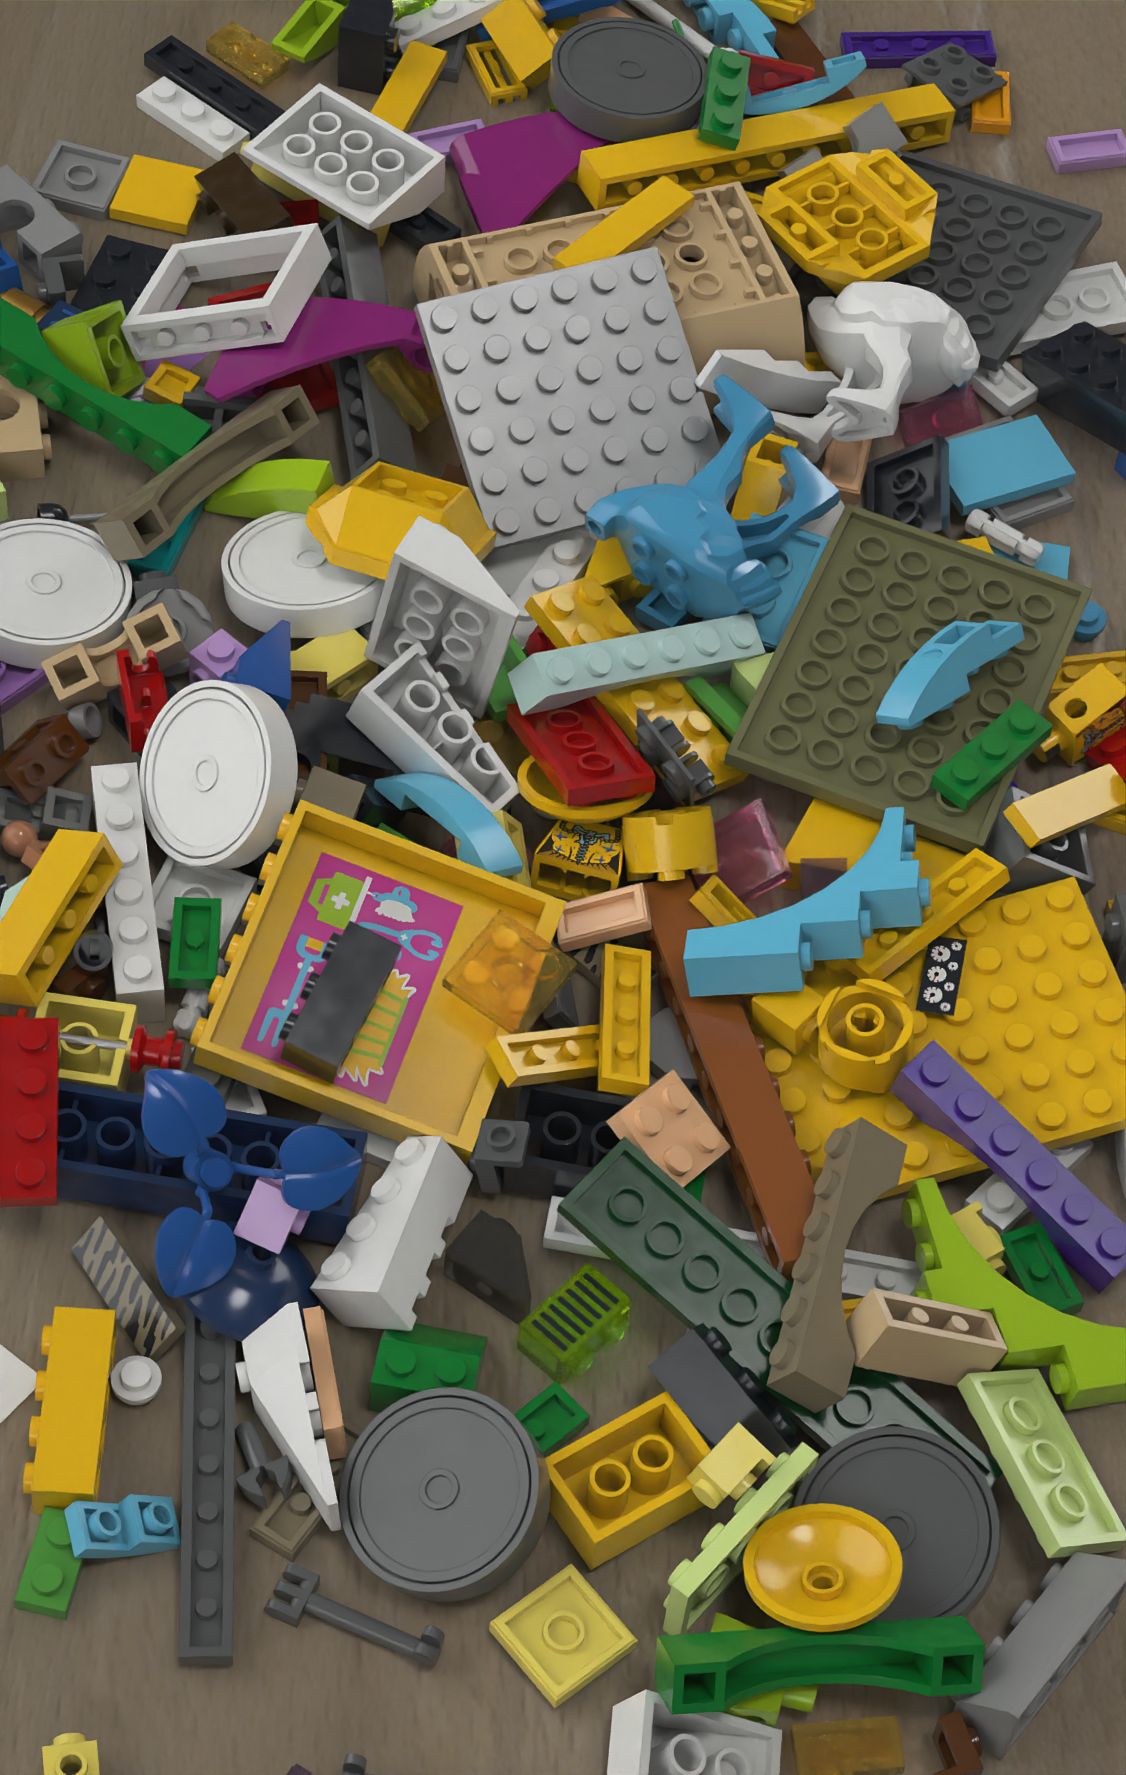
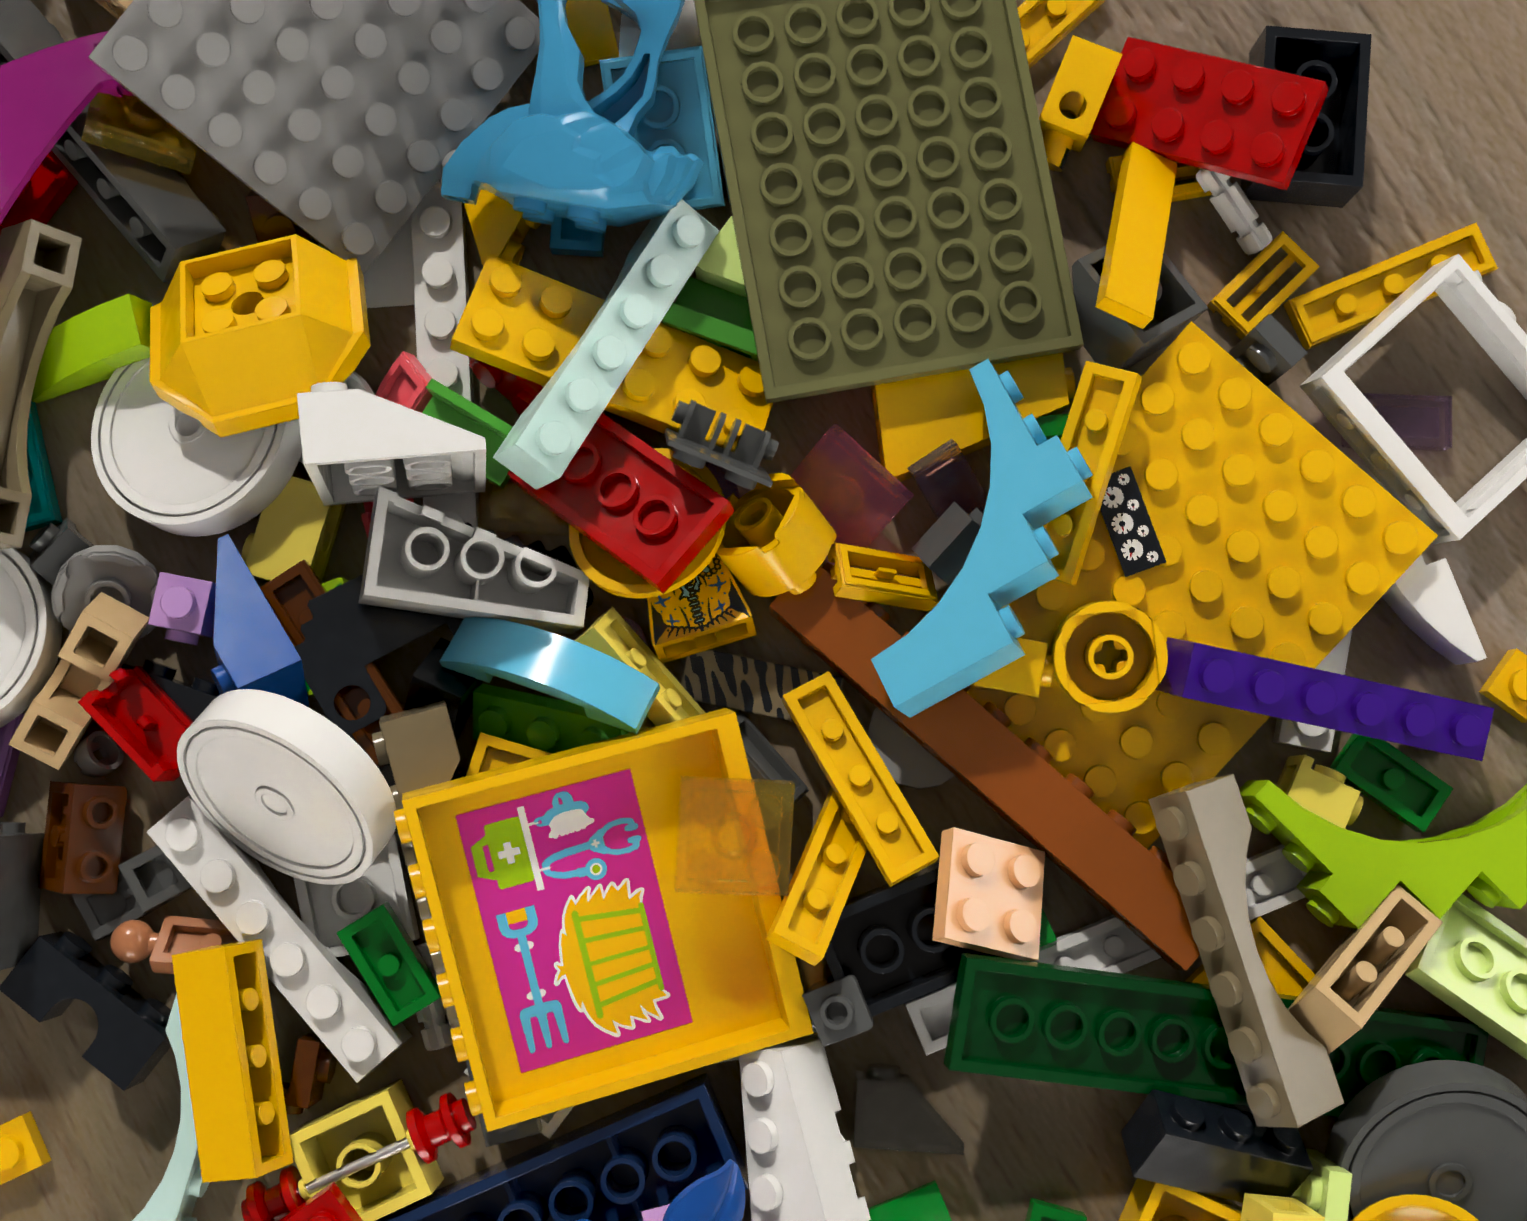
camera: 25 degrees left, 30 degrees up
black hinge [74,913,114,971] -> none
black brick [278,921,402,1084] -> none
clear neon green brick [516,1262,631,1386] -> none
light nougat tile [557,883,652,952] -> none
medium azure slope [876,620,1025,730] -> none
green plate [930,699,1053,811] -> none

